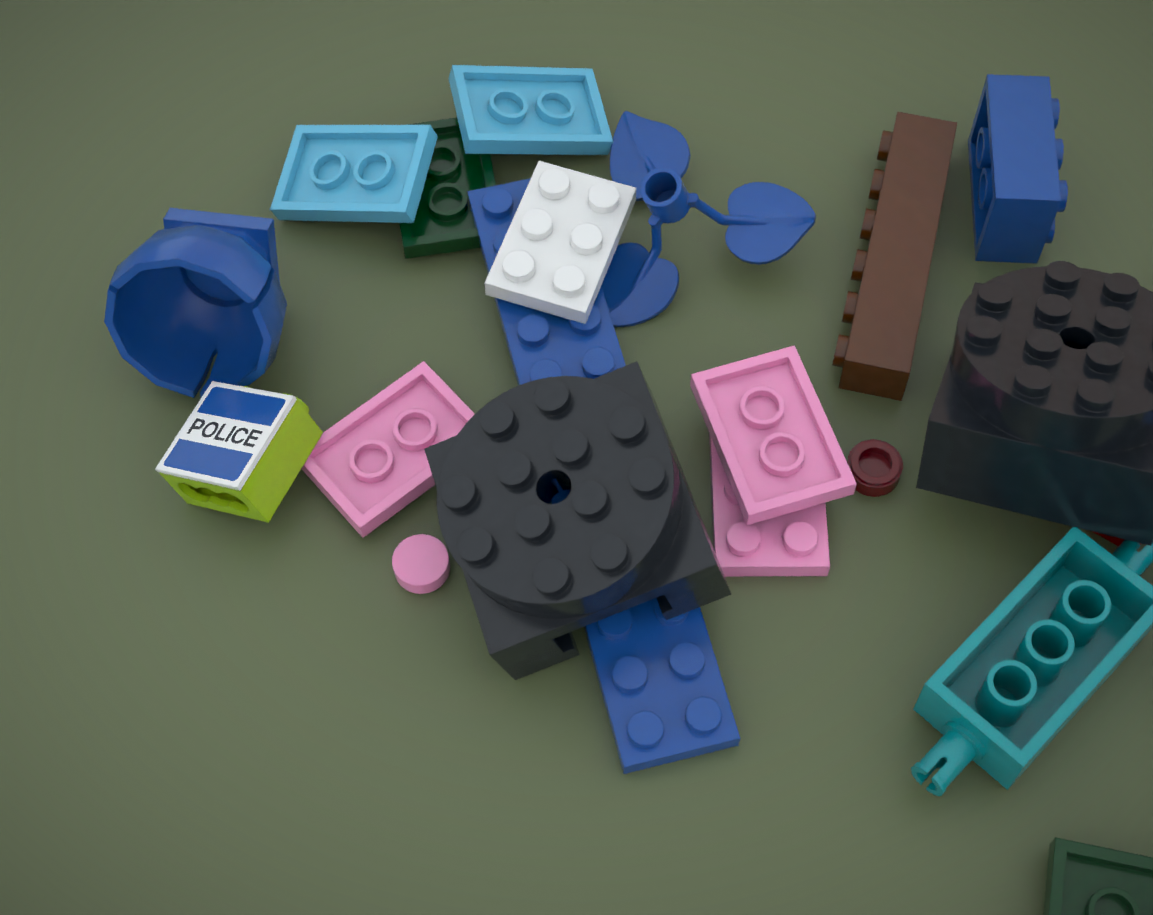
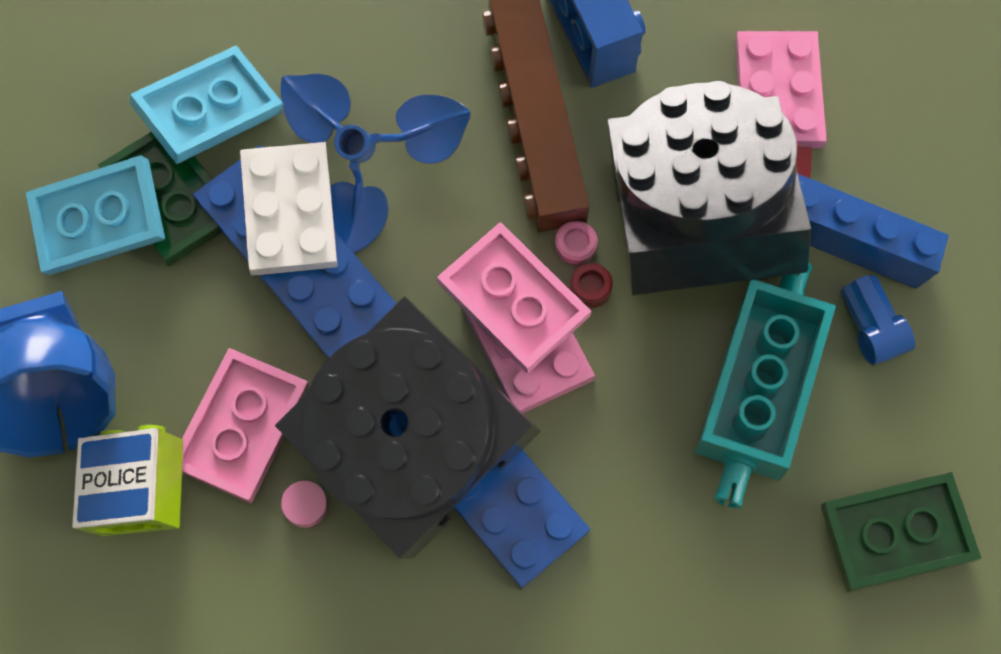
camera: 30 degrees left, 10 degrees up
none -> bright pink tile [555,221,598,265]

